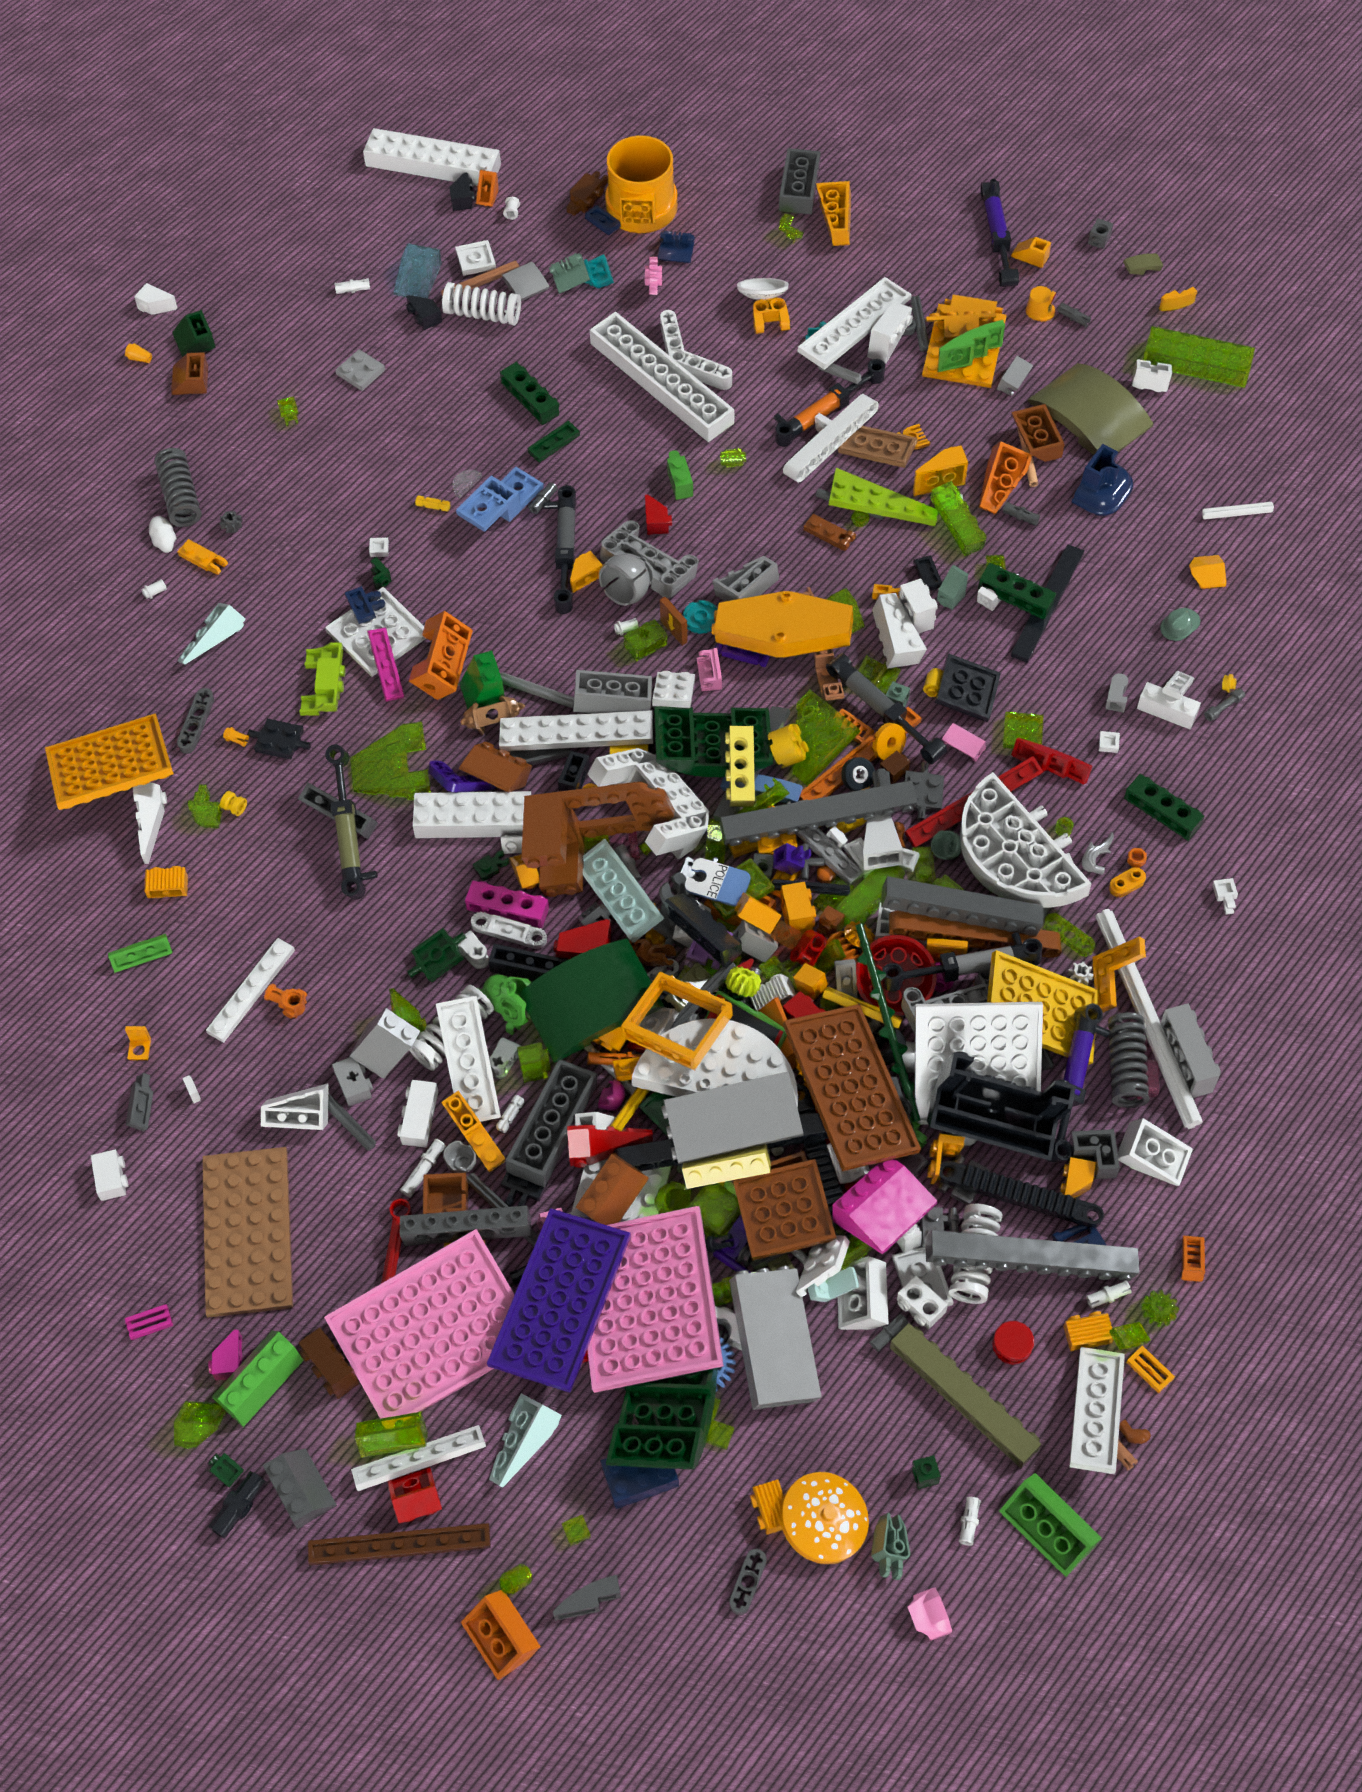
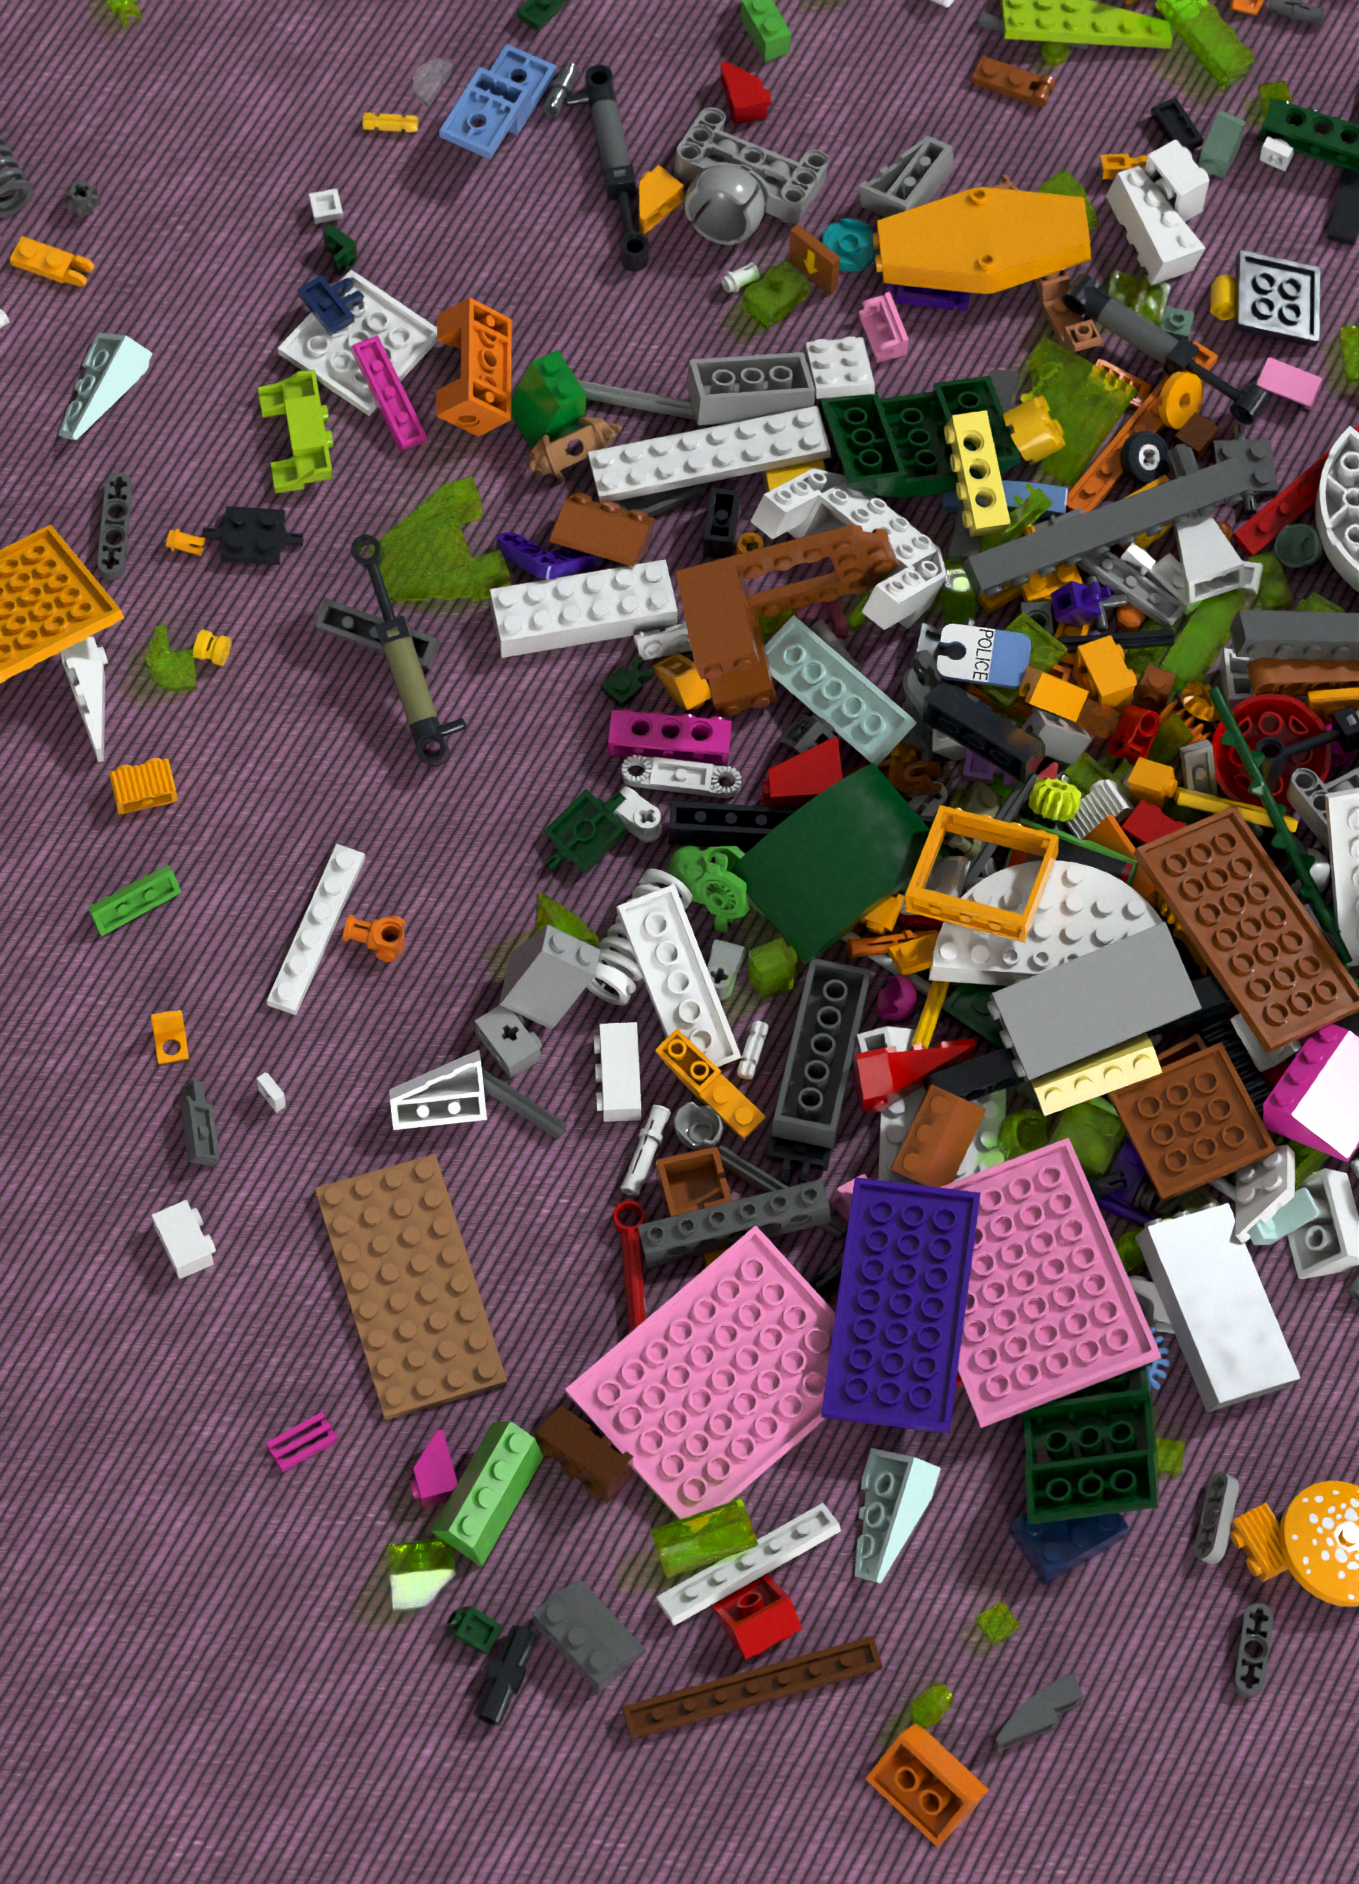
camera: 15 degrees left, 5 degrees up
none -> light grey beam [1194,1472,1239,1565]

